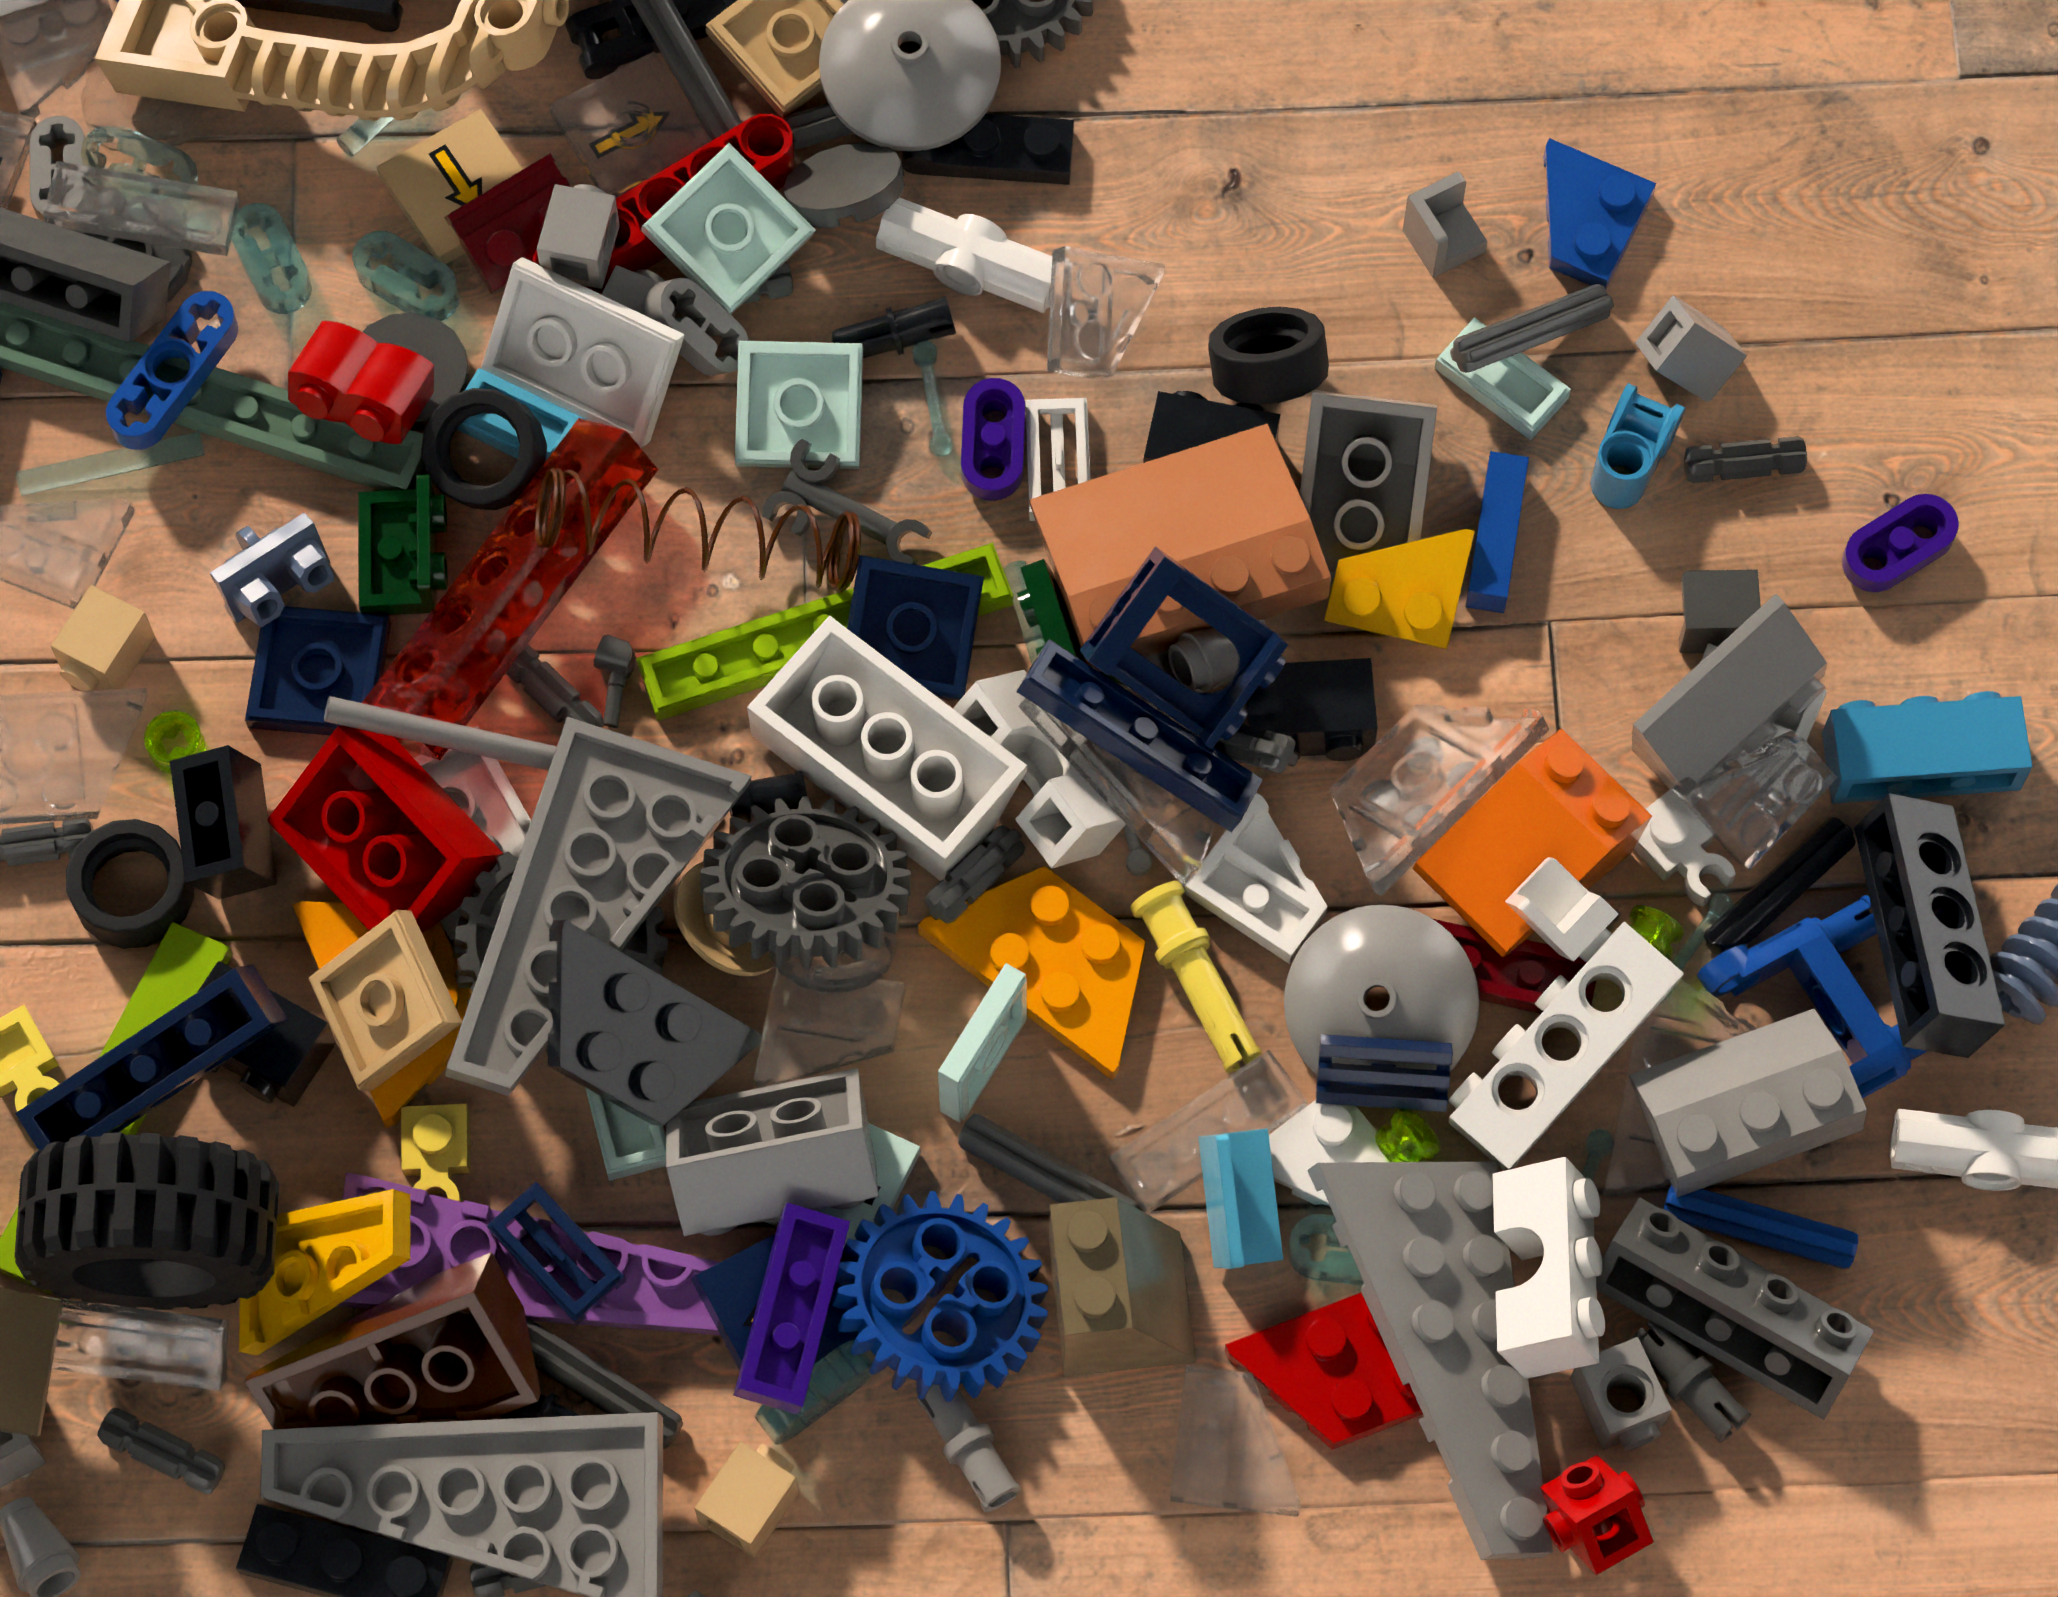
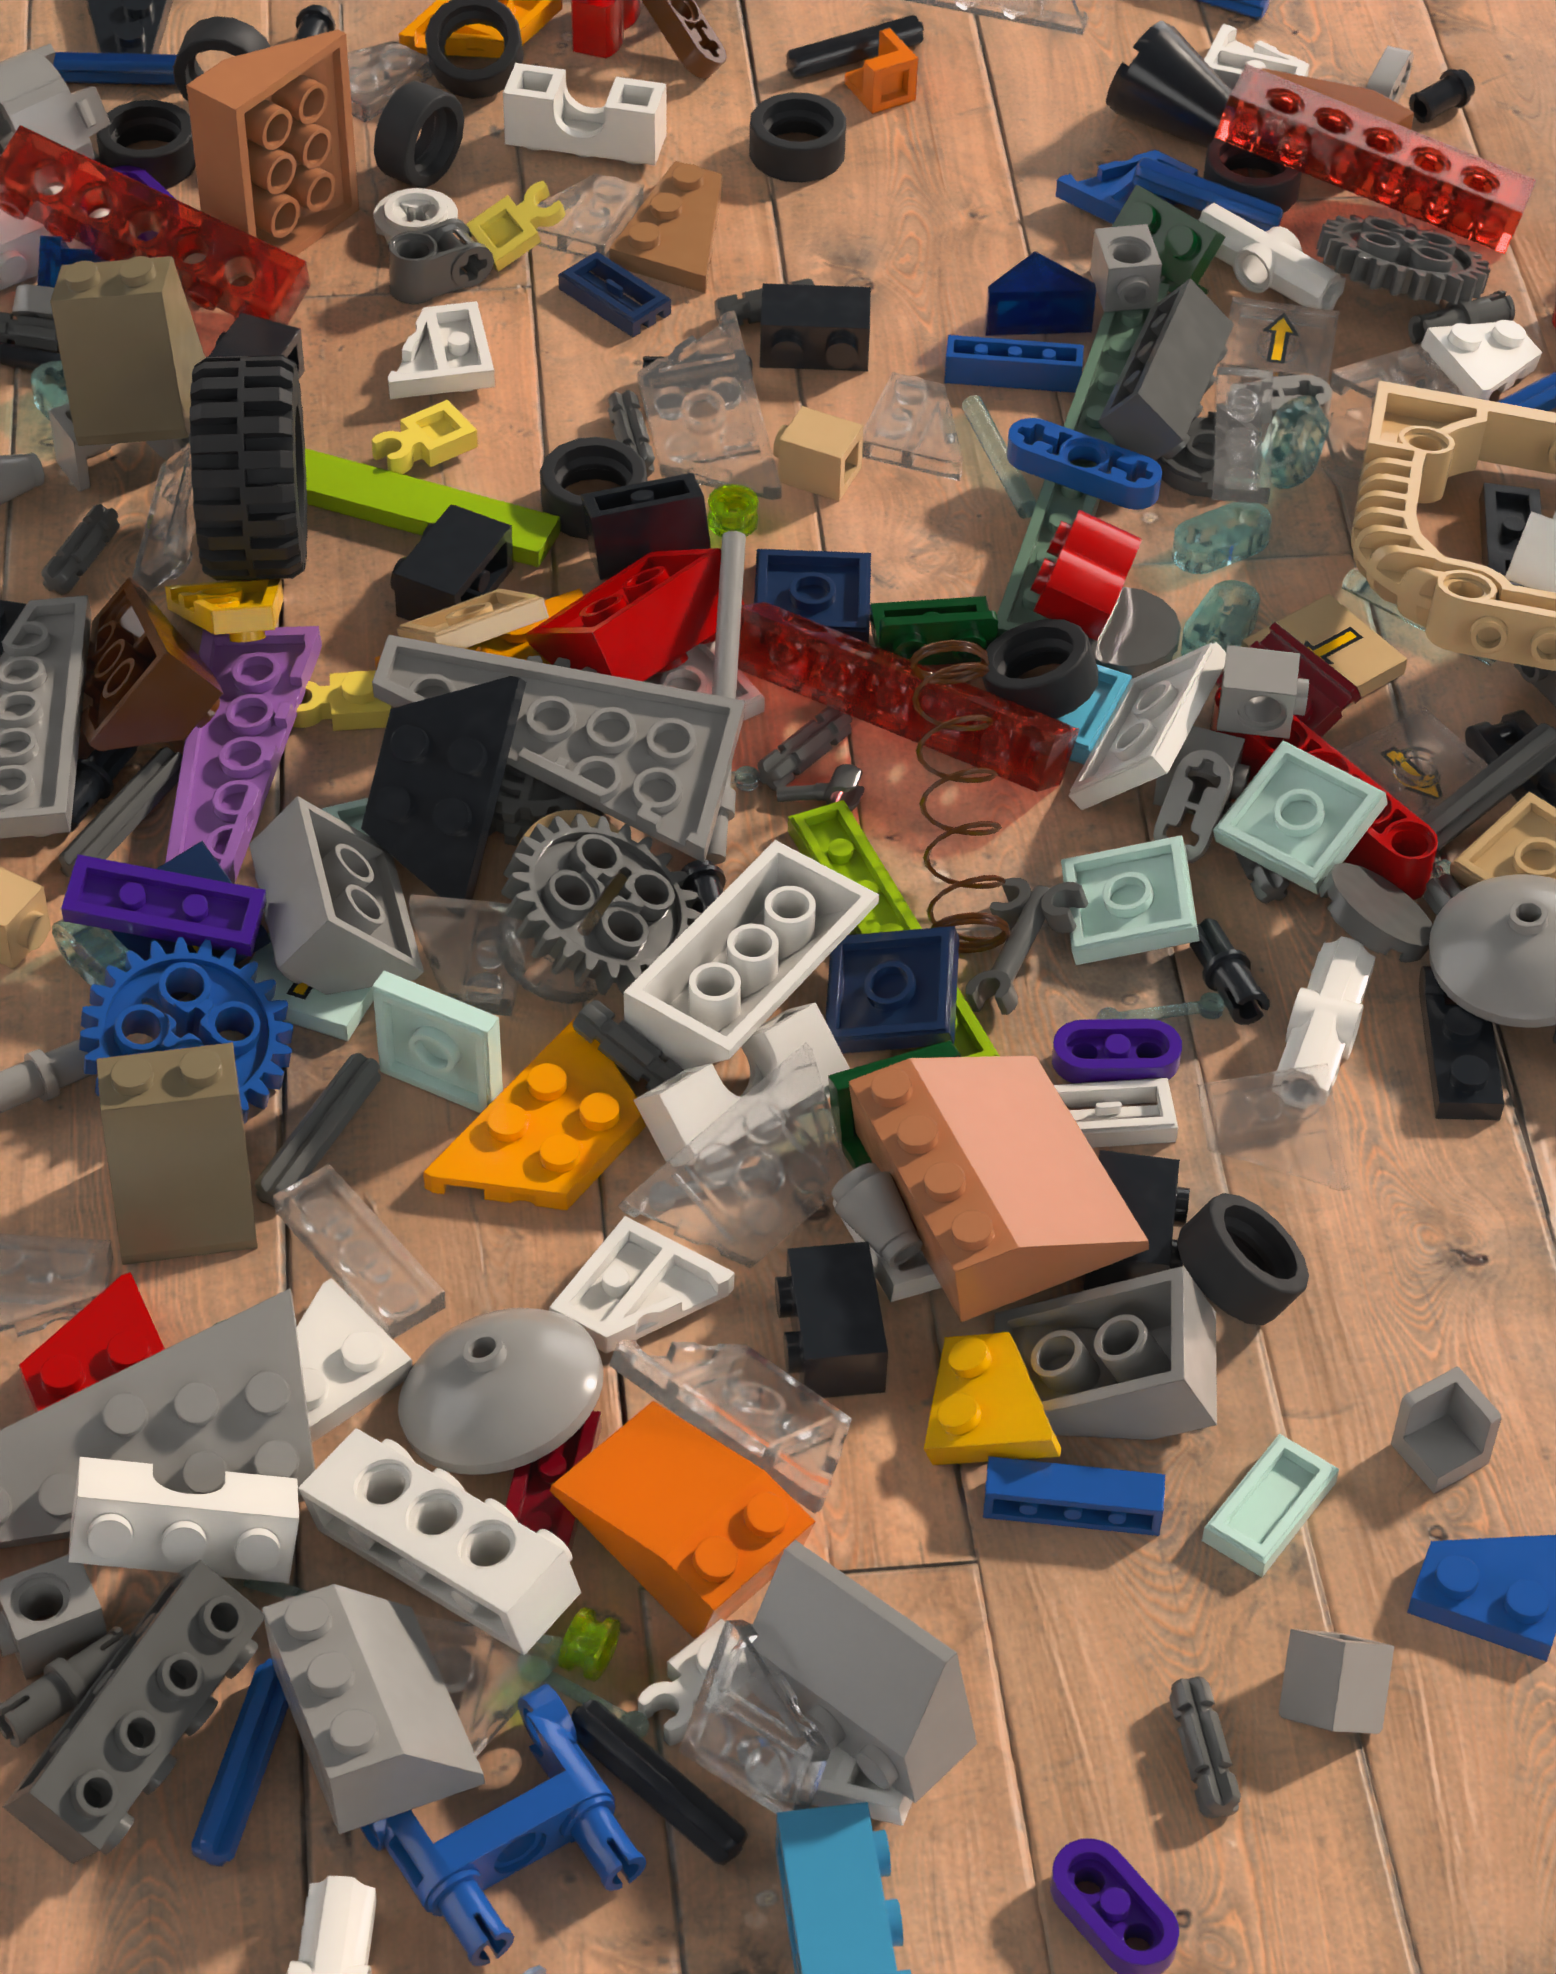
camera: 85 degrees right, 20 degrees down
dark blue brick [15,965,289,1150] -> none
sand blue hips [210,513,334,627] -> none
dark blue tile [487,1182,626,1325] -> none
dark blue tile [1016,639,1263,833] -> none
dark blue panel [1080,546,1288,749] -> none
light yellow pin [1130,881,1263,1073] -> none
medium azure panel [1198,1128,1283,1269] -> none
dark grey axle [1214,723,1299,773] -> none
dark blue tile [1315,1034,1453,1112] -> none
clear neon green bush [1375,1109,1441,1162] -> none
dark grey axle [1450,284,1614,373] -> none
white panel [1505,857,1618,961] -> none
dark azure piece [1590,383,1686,509] -> none
dark grey panel [1678,569,1761,653] -> none
black brick [1854,793,2005,1058] -> none

